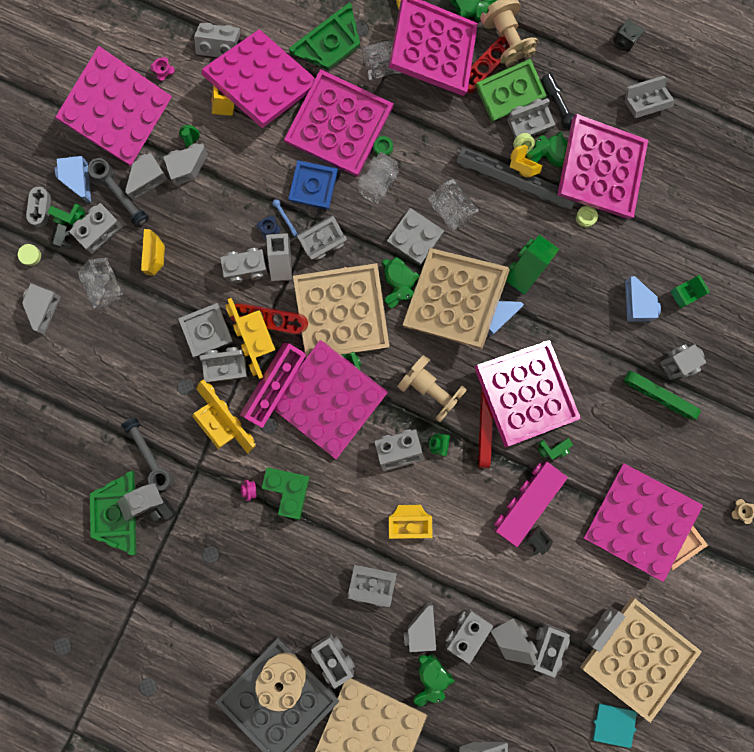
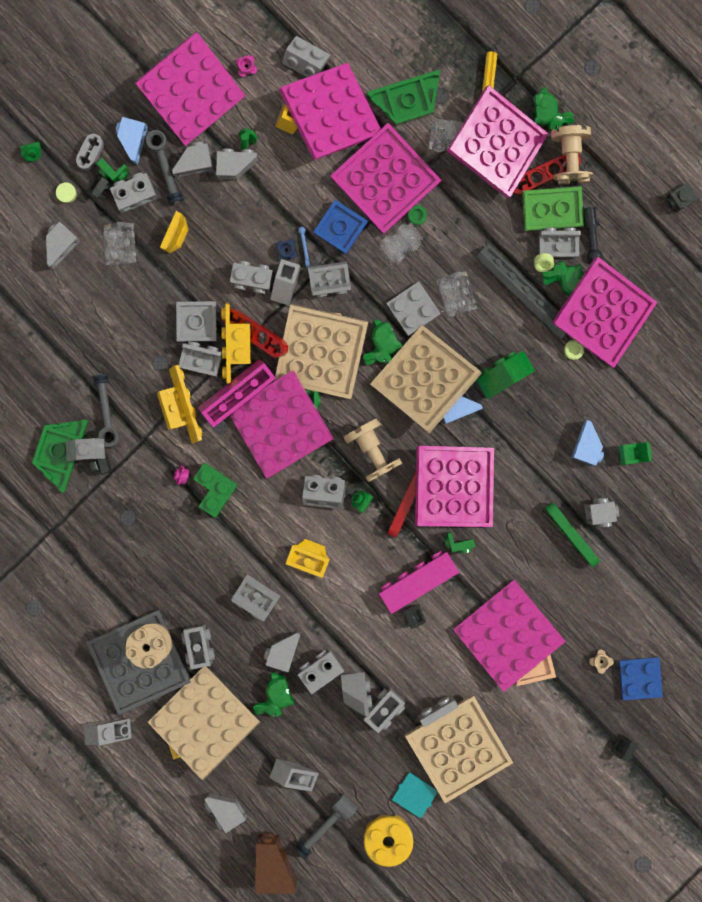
camera: 30 degrees right, 5 degrees up
yellow bracket [510,145,543,177] -> none
light grey bracket [625,76,675,118] -> none

